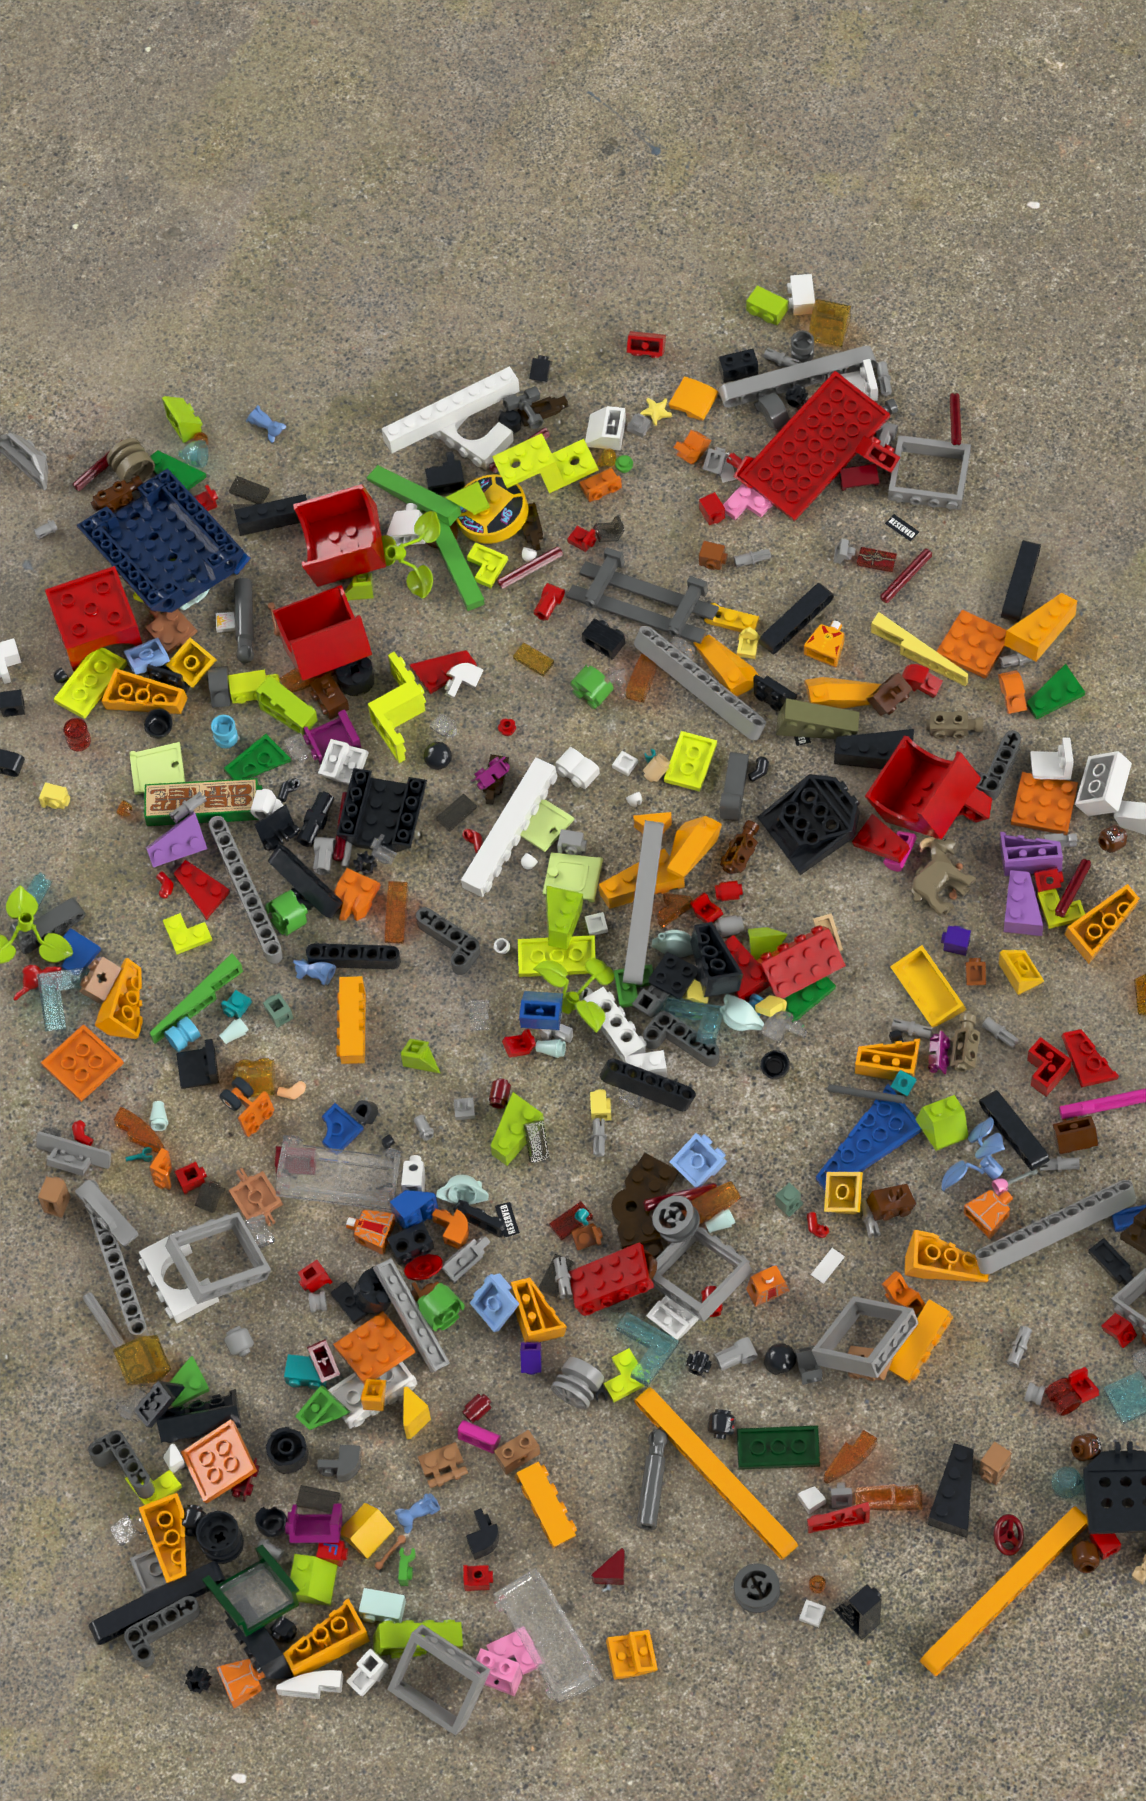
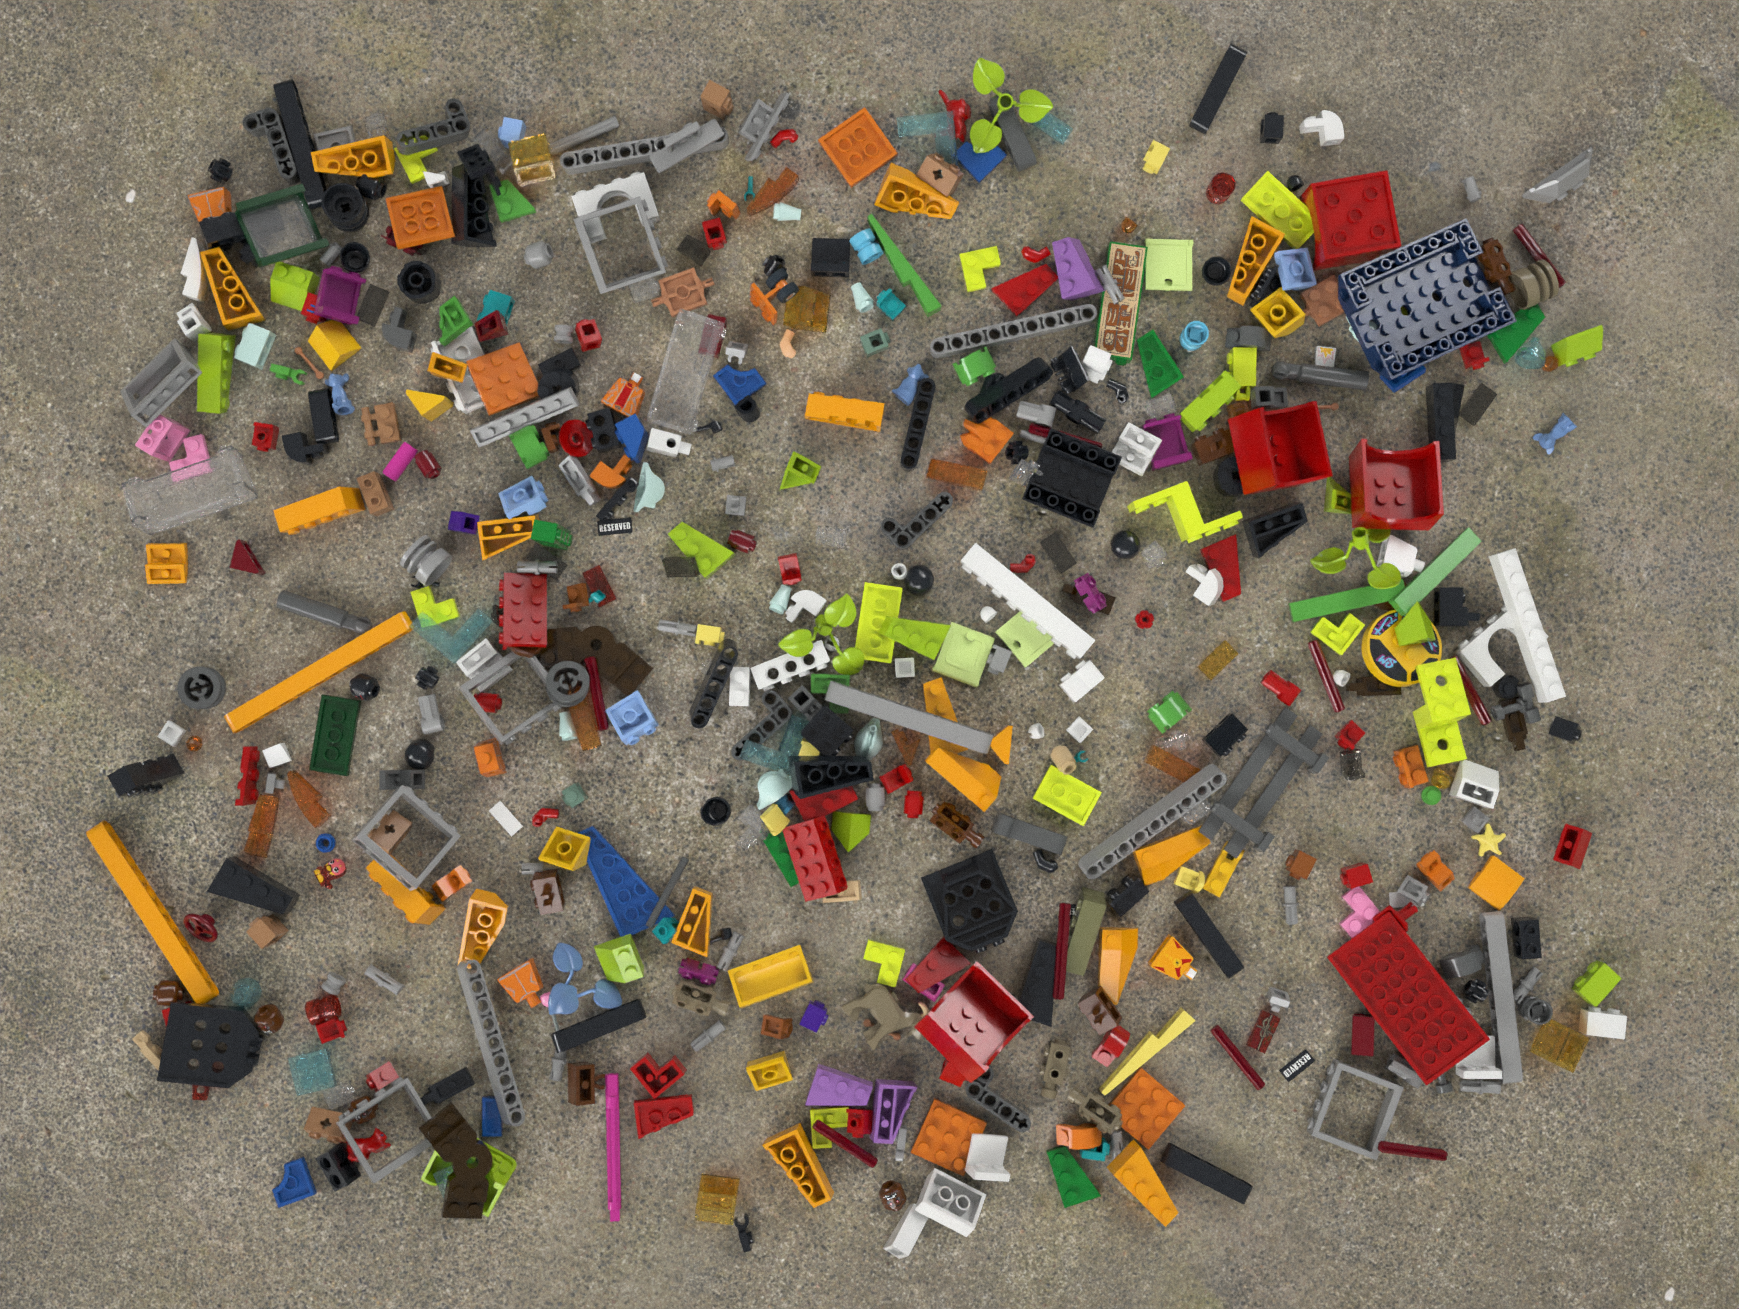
camera: 90 degrees right, 25 degrees up
blue slope [519,991,563,1030] -> none
red brick [855,435,901,473] -> none
none -> black beam [308,388,339,444]
none -> animal [313,858,347,889]
none -> blue plate [316,833,336,853]
none -> light blue brick [498,117,526,150]
none -> green brick [531,519,573,550]
none -> light grey tile [726,341,748,364]
none -> black gear [762,255,787,277]
none -> neon yellow plate [863,939,905,987]
none -> black hair [904,565,934,596]
none -> dark red axle [1053,902,1071,1000]
none -> dark tan brick [1067,1087,1123,1135]
none -> teal bracket [1079,1138,1110,1161]
none -> black wedge [1242,502,1308,558]
none -> dark grey brick [1250,386,1288,410]

